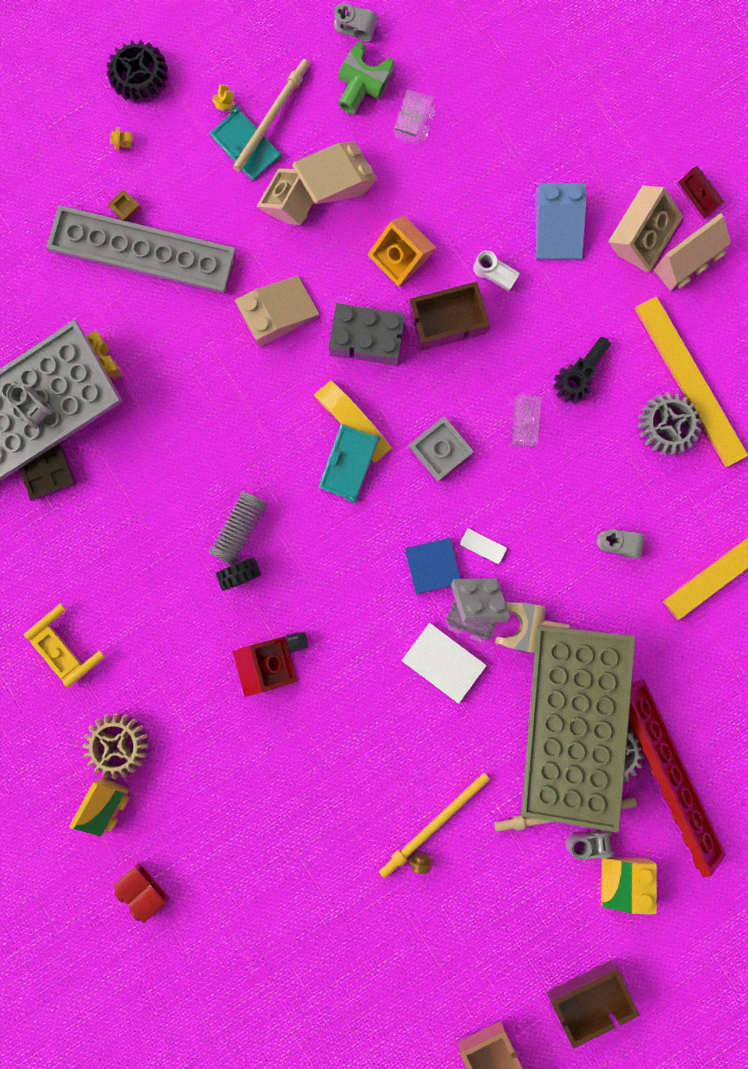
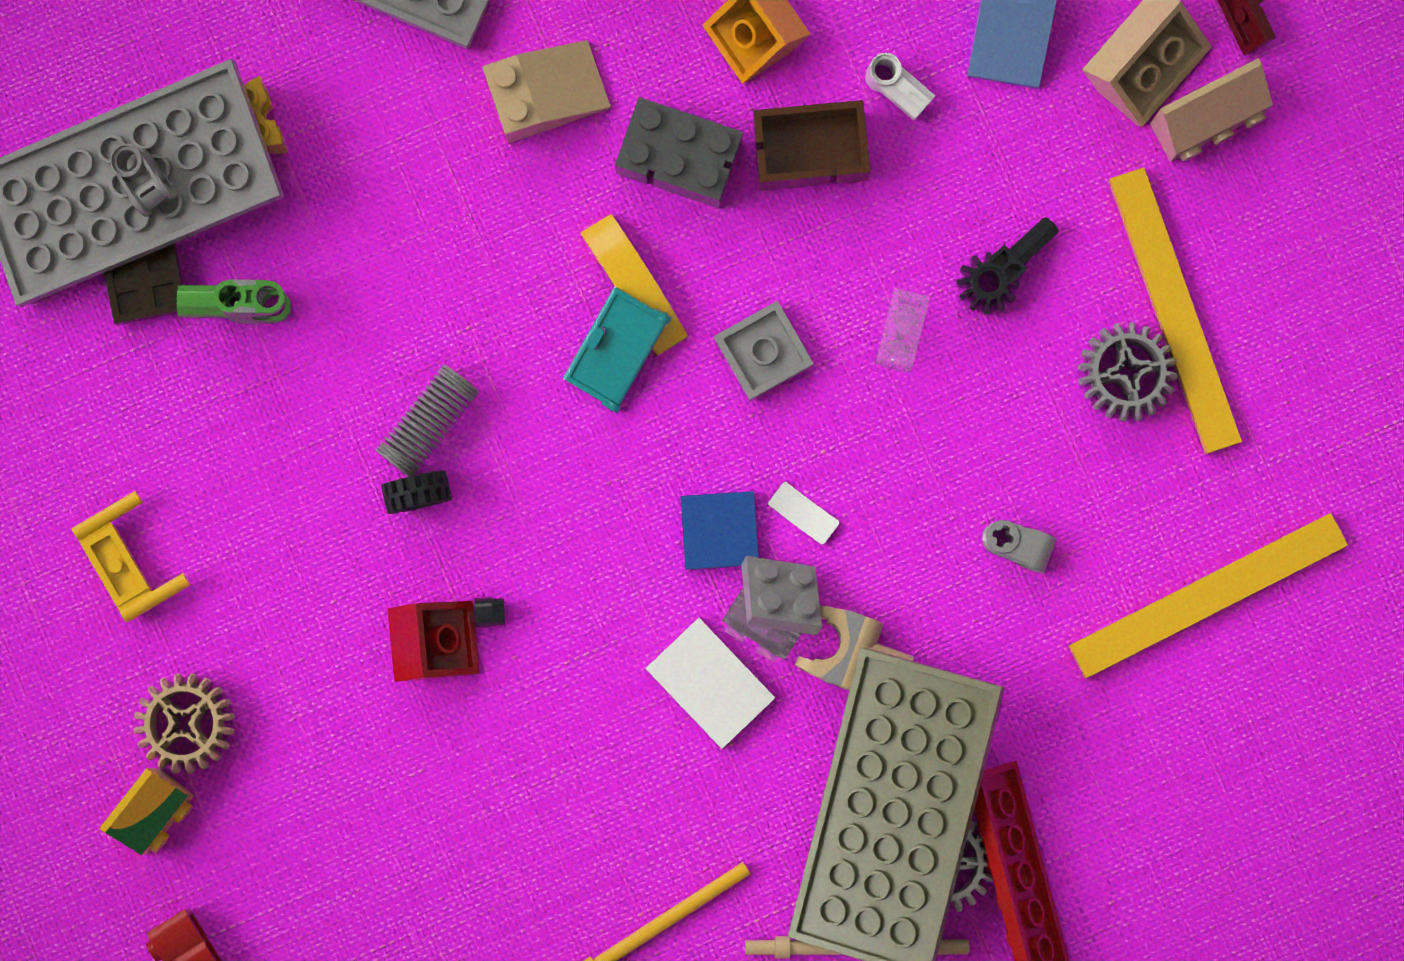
camera: 10 degrees right, 0 degrees up
none -> bright green connector [177,279,292,324]

